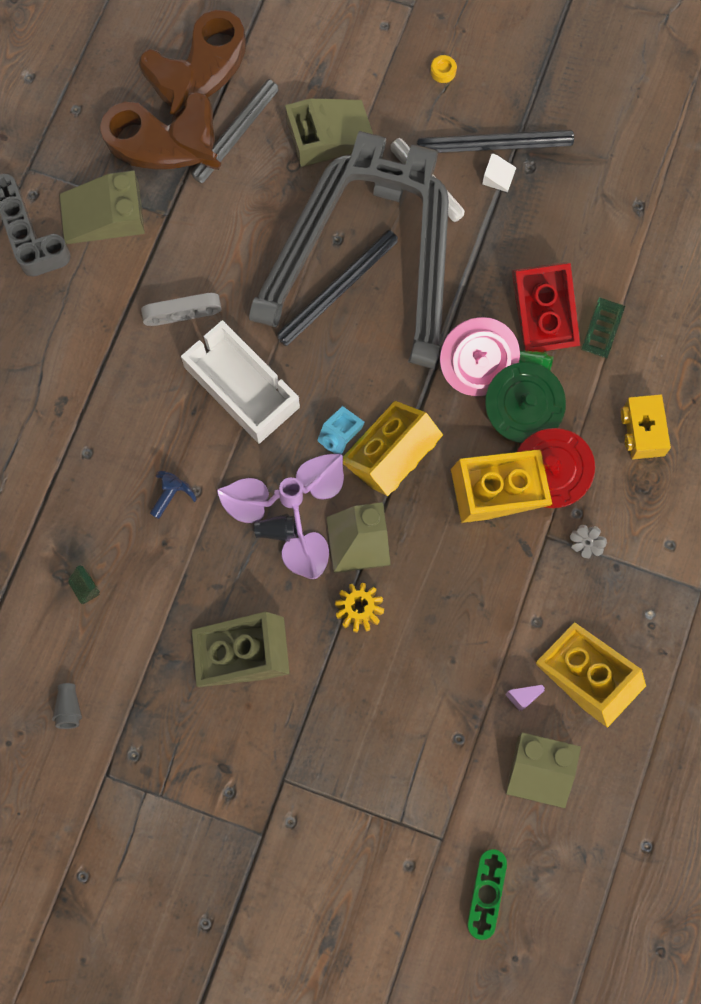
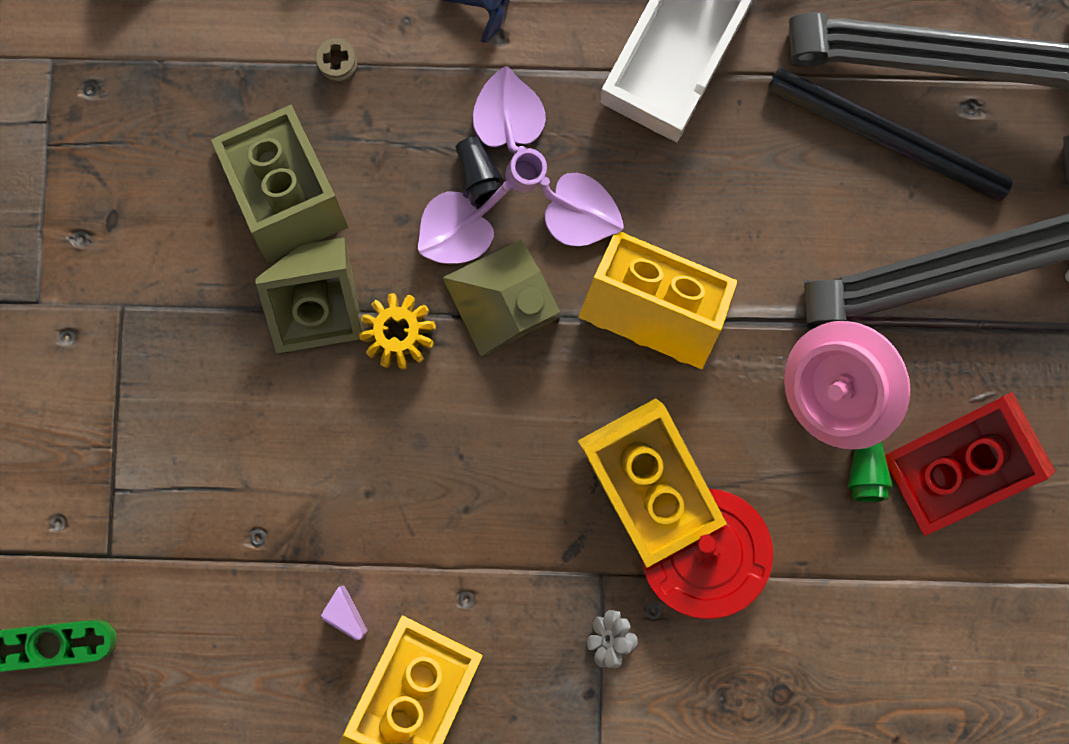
camera: 70 degrees right, 10 degrees up
medium azure bracket [318,406,364,454] -> none
dark green piece [485,362,566,443] -> none
olive slope [506,732,581,808] -> none
clear green slope [581,297,625,359] -> none
yellow brick [621,395,671,459] -> none
none -> olive slope [256,237,363,354]
none -> dark tan bush [316,38,358,82]

